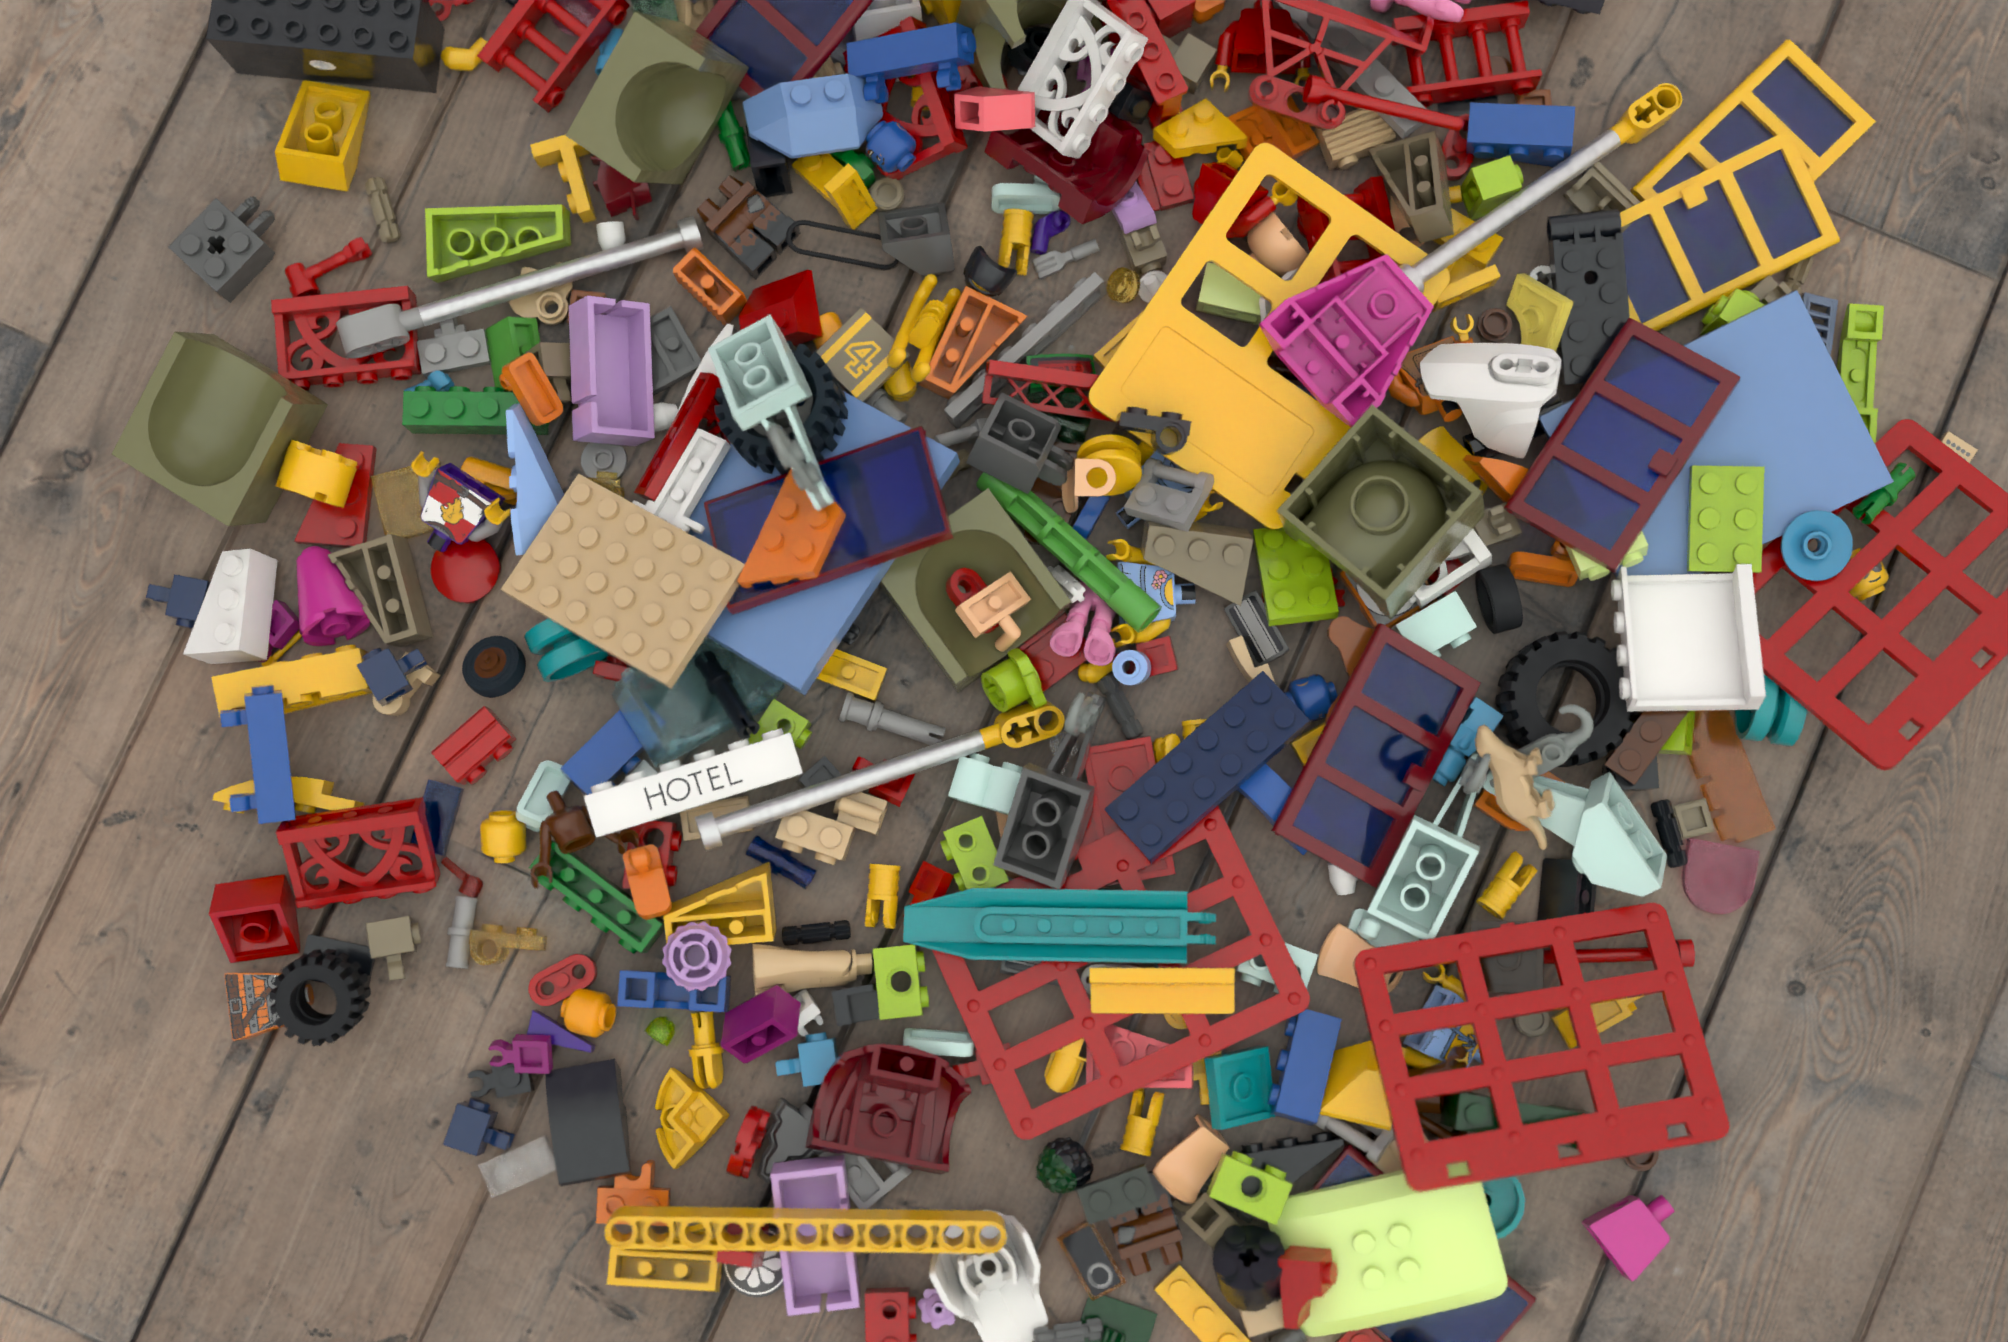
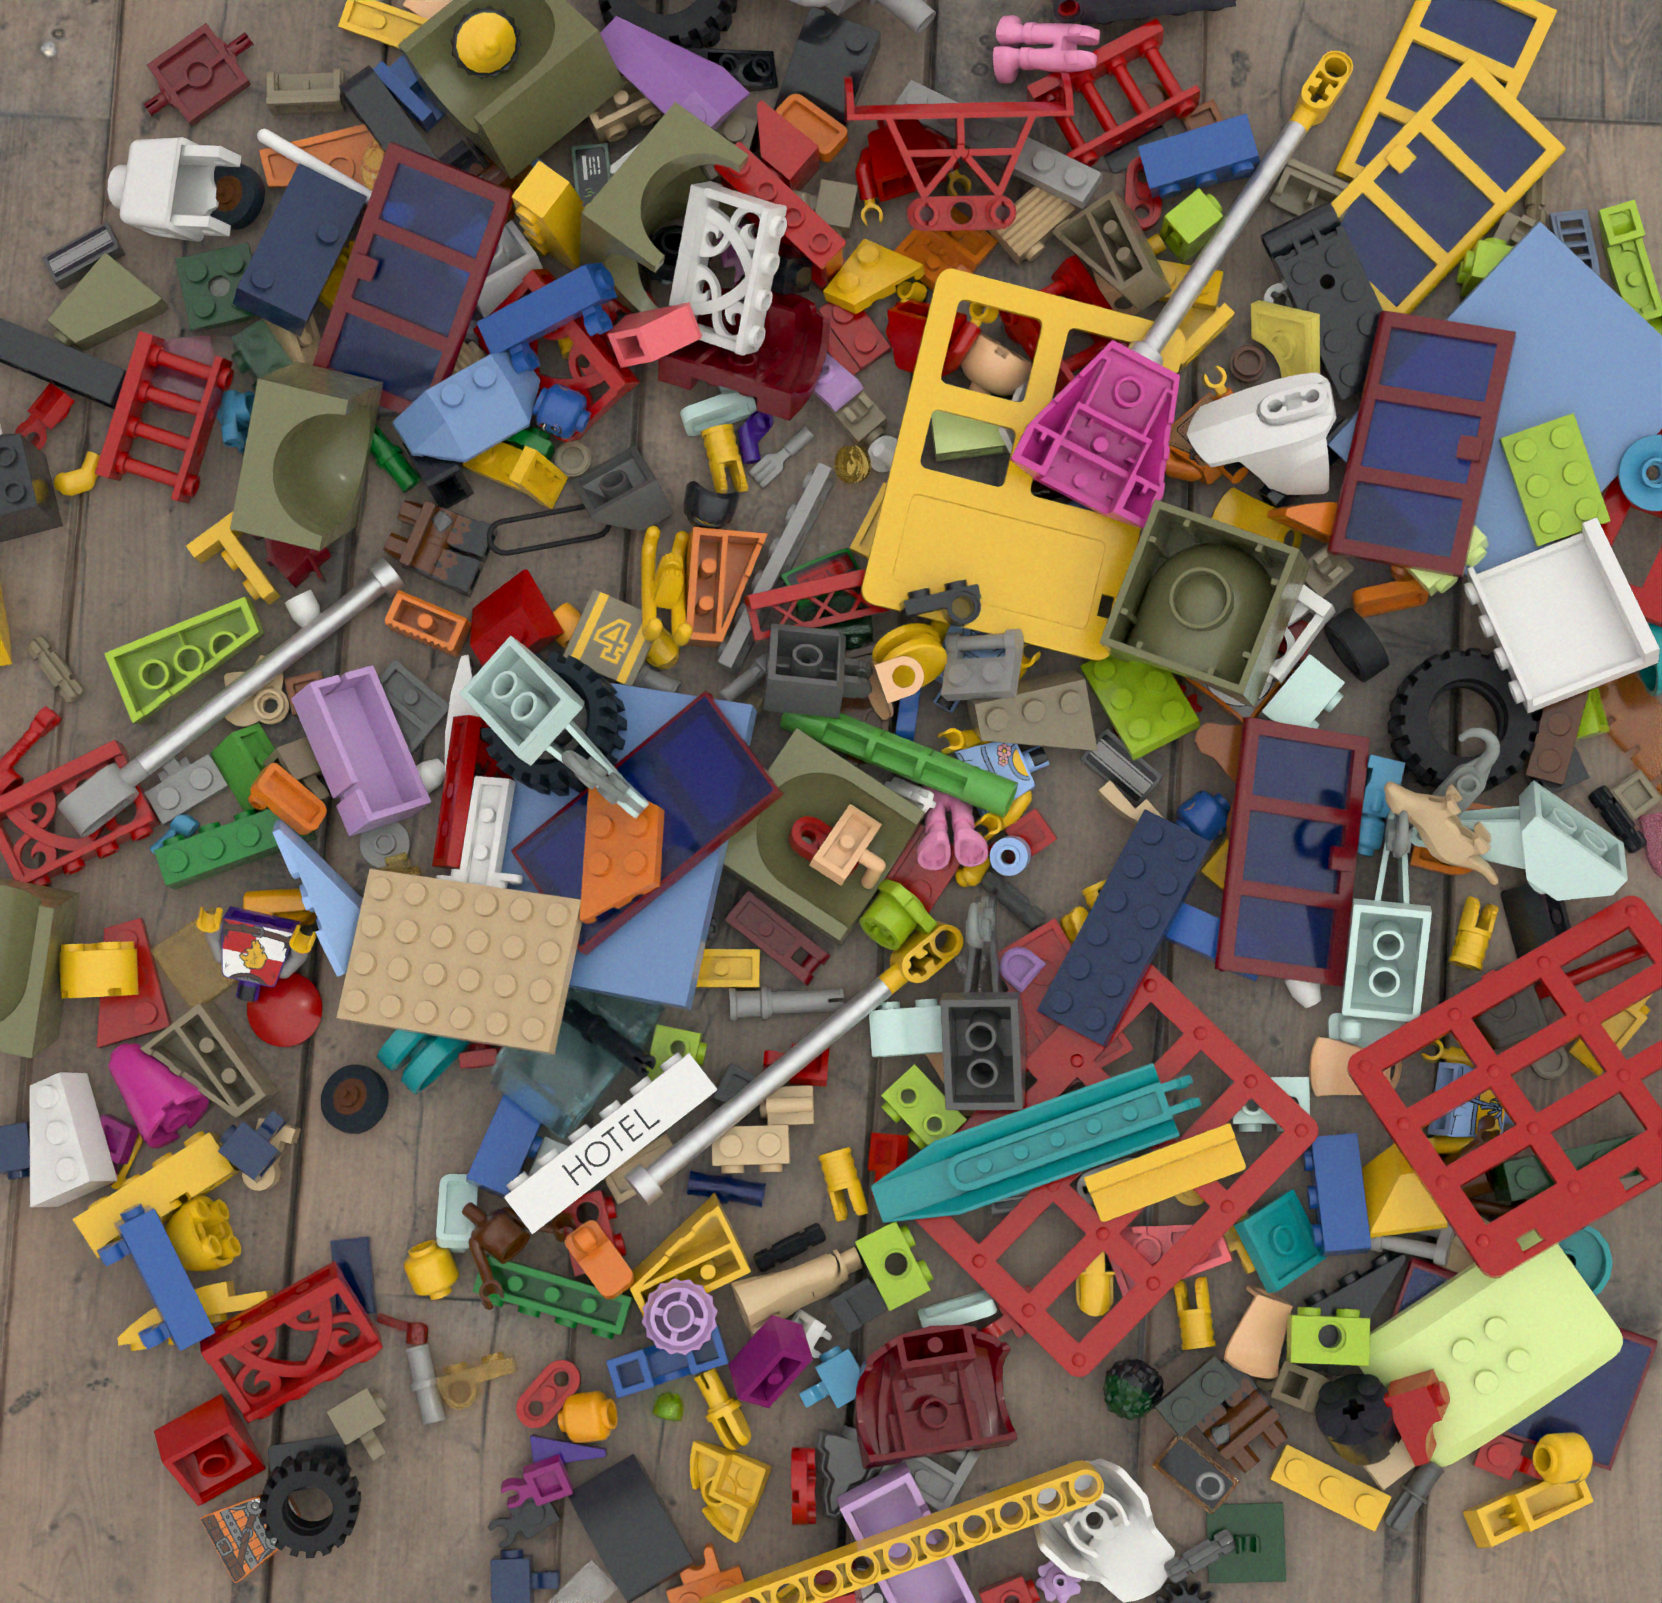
camera: 15 degrees left, 0 degrees up
red brick [431,706,517,785] -> none
red piece [1303,75,1464,131] -> none
none -> yellow piece [164,1195,242,1272]
none -> dark red plate [724,891,831,986]
none -> medium lavender tile [1000,947,1046,993]

